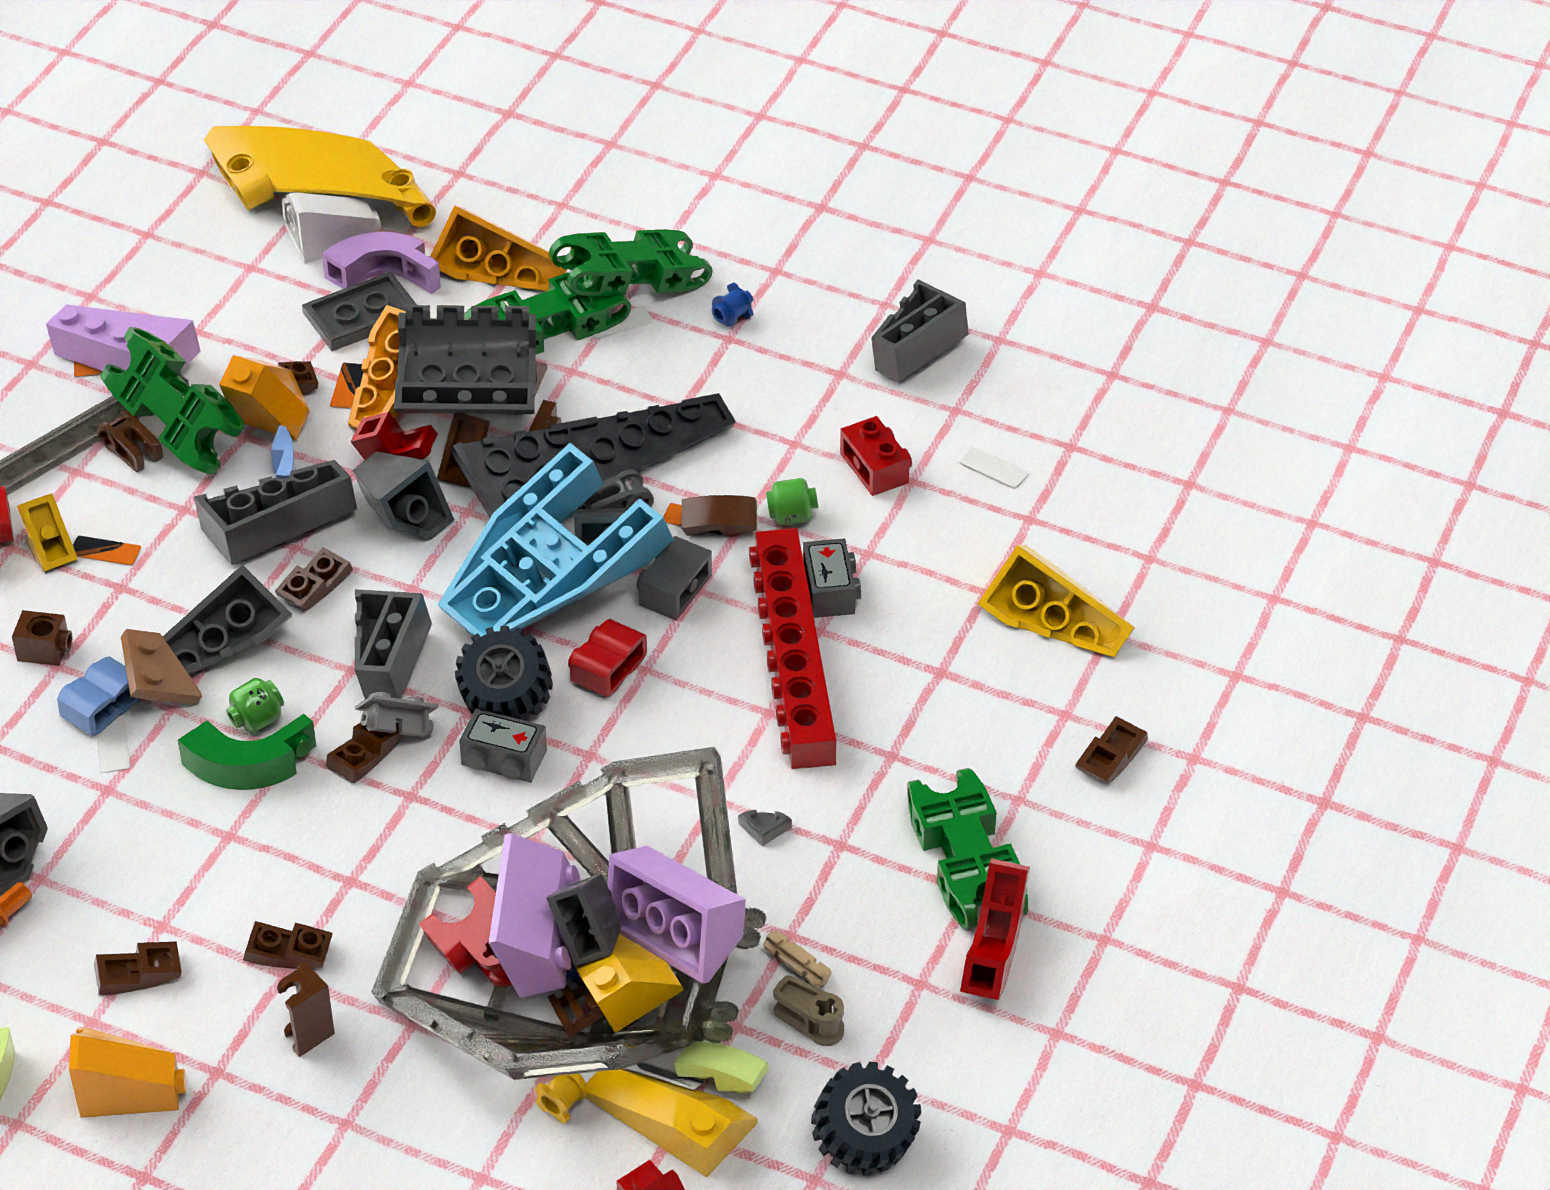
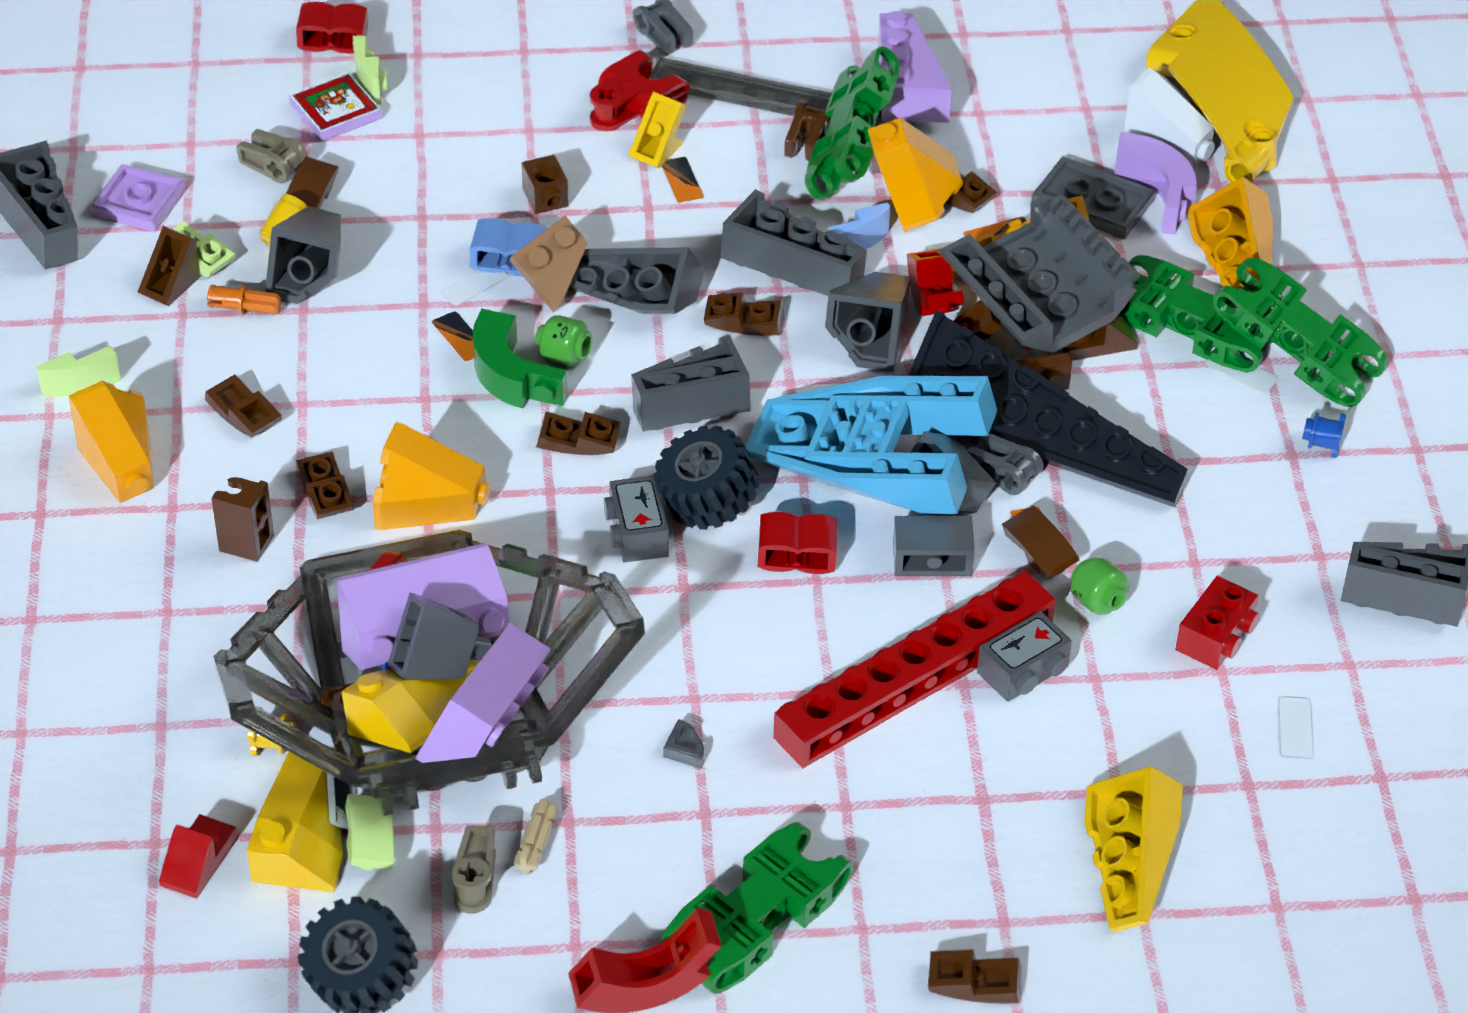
camera: 60 degrees right, 0 degrees up
light grey hinge [355,692,438,738] -> none
none -> light orange slope [373,422,491,530]
none -> sticker [432,311,474,362]

